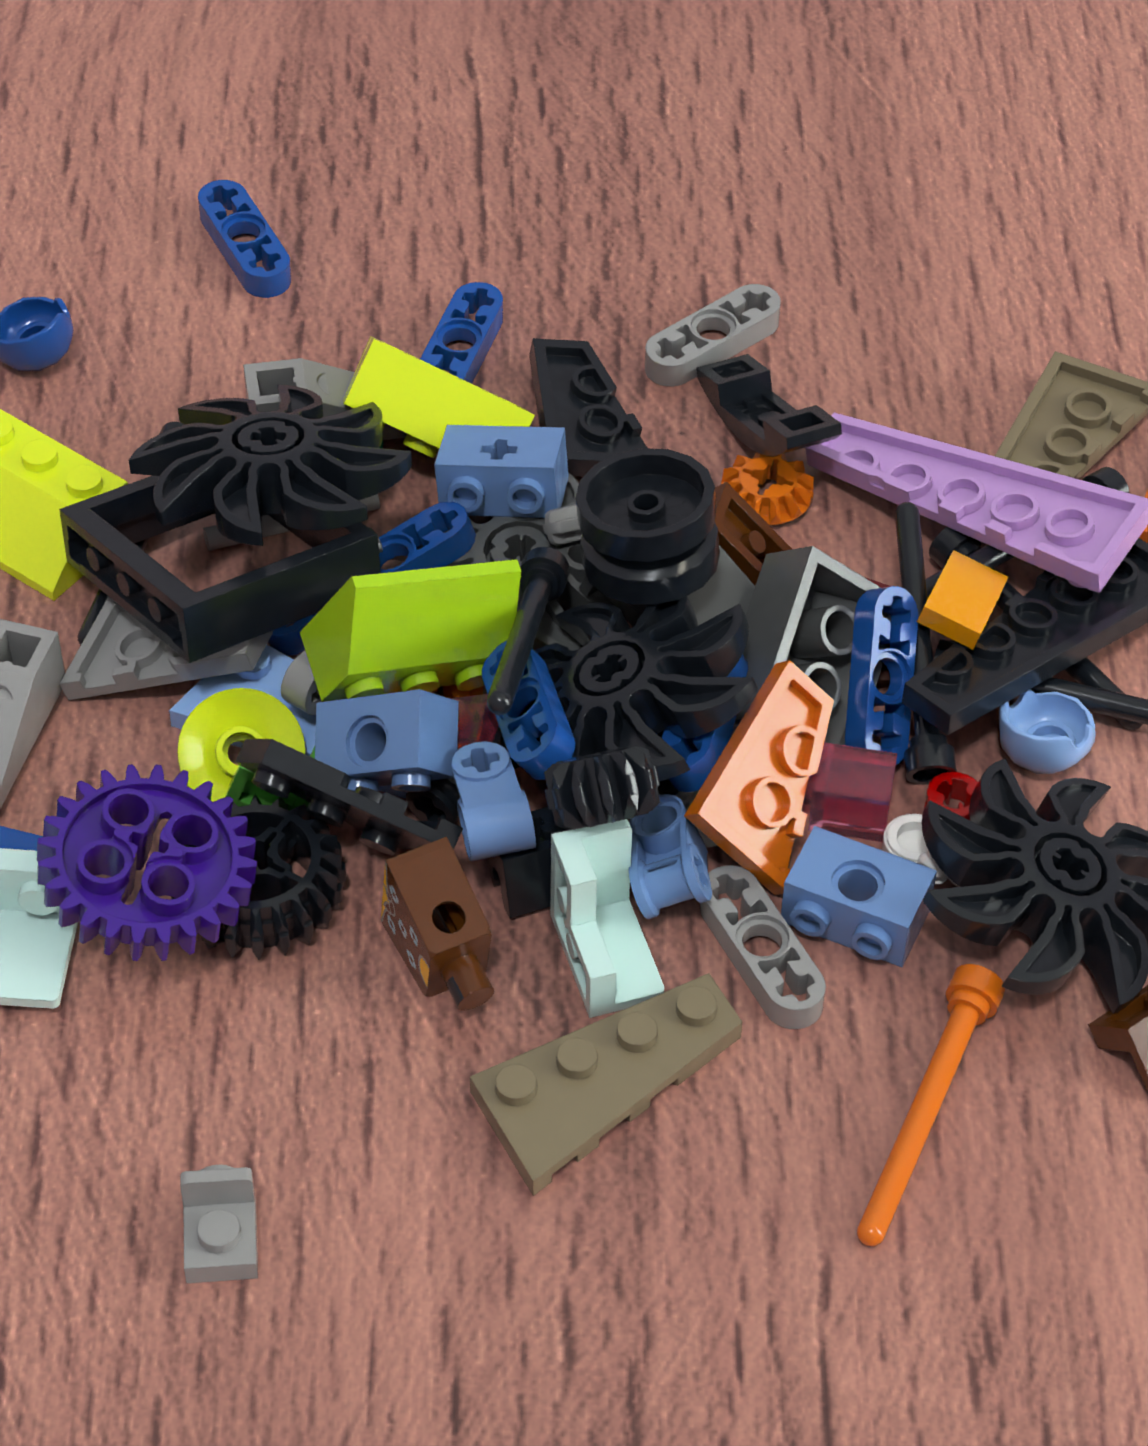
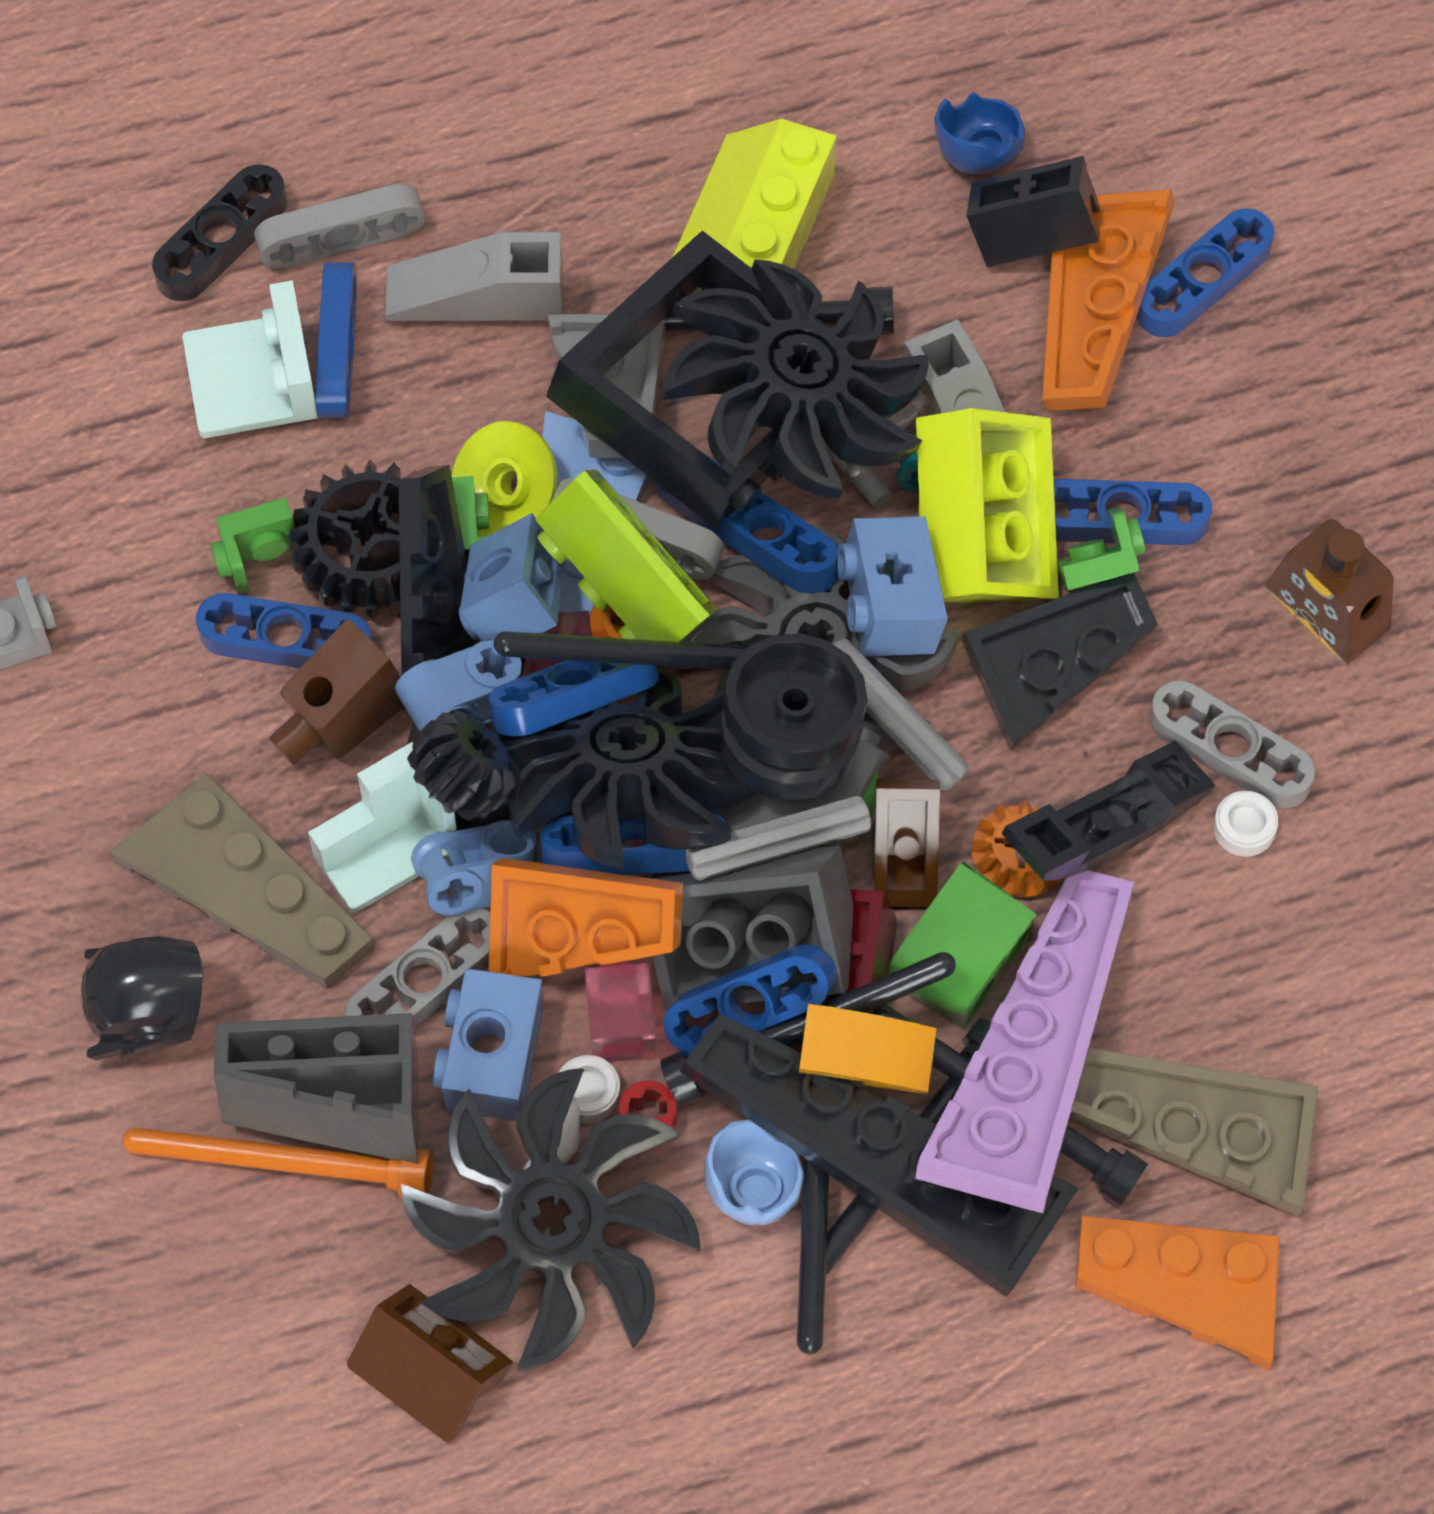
camera: 75 degrees right, 15 degrees up
dark purple gear [37,764,257,961] -> none
none -> black helmet [81,936,203,1061]
none -> blue beam [196,593,372,668]
none -> bright green bracket [210,497,295,595]
none -> dark grey wedge [214,1013,418,1164]
none -> light grey axle [685,796,871,881]
none -> bright green piece [888,861,1036,1030]
none -> black hinge [966,156,1100,267]
none -> orange wing [1042,189,1175,411]
none -> bright green bracket [1057,507,1146,590]
none -> white tile [1213,791,1278,857]
none -> reddish brown torso [1265,518,1394,665]

